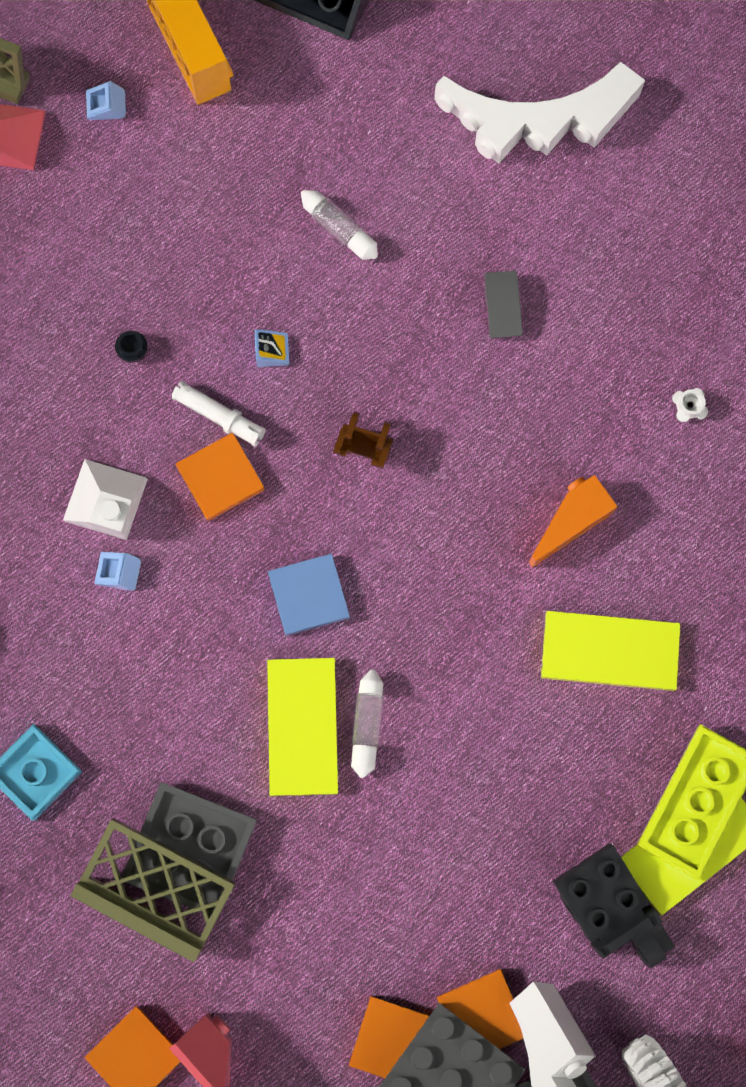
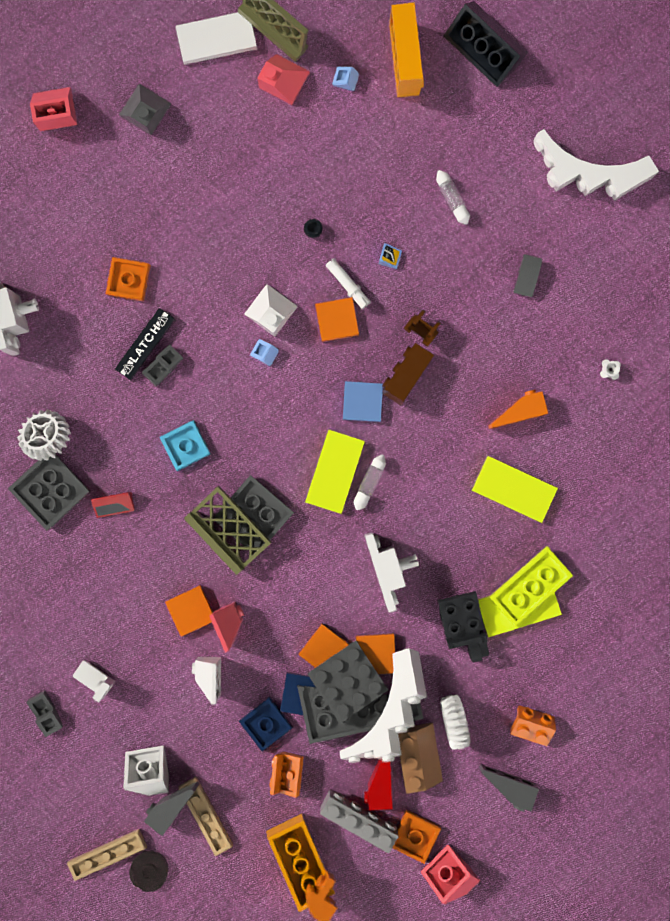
camera: 25 degrees right, 10 degrees up
none -> white brick [364,532,419,612]
none -> reddish brown brick [382,343,434,406]

